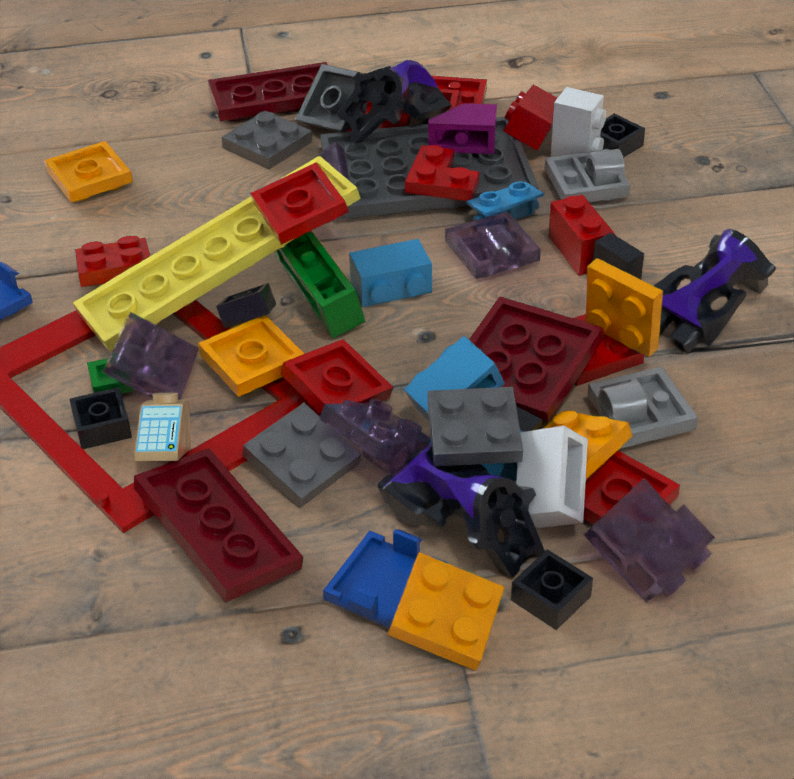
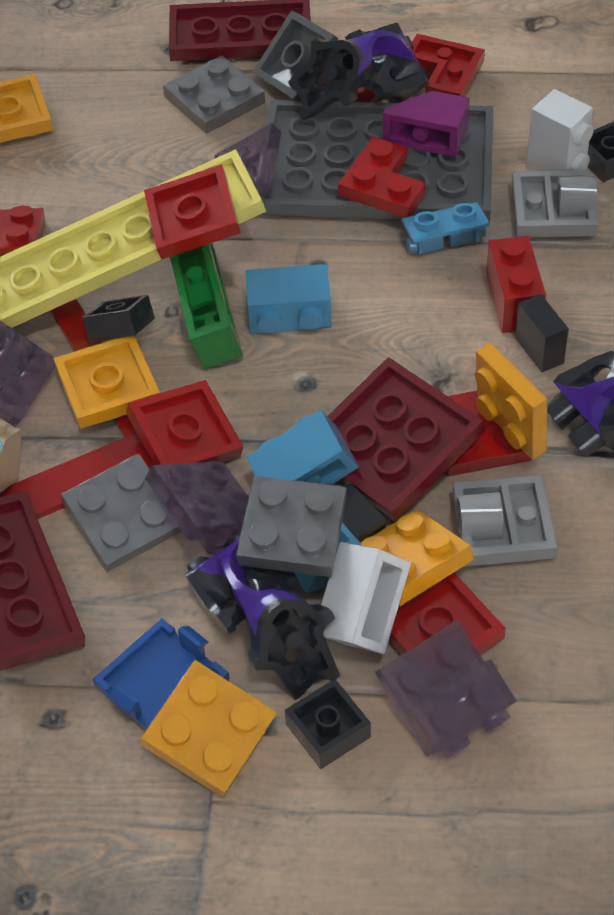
camera: 15 degrees right, 10 degrees up
clear purple plate [445,212,541,279] -> none
red brick [503,84,557,151] -> none

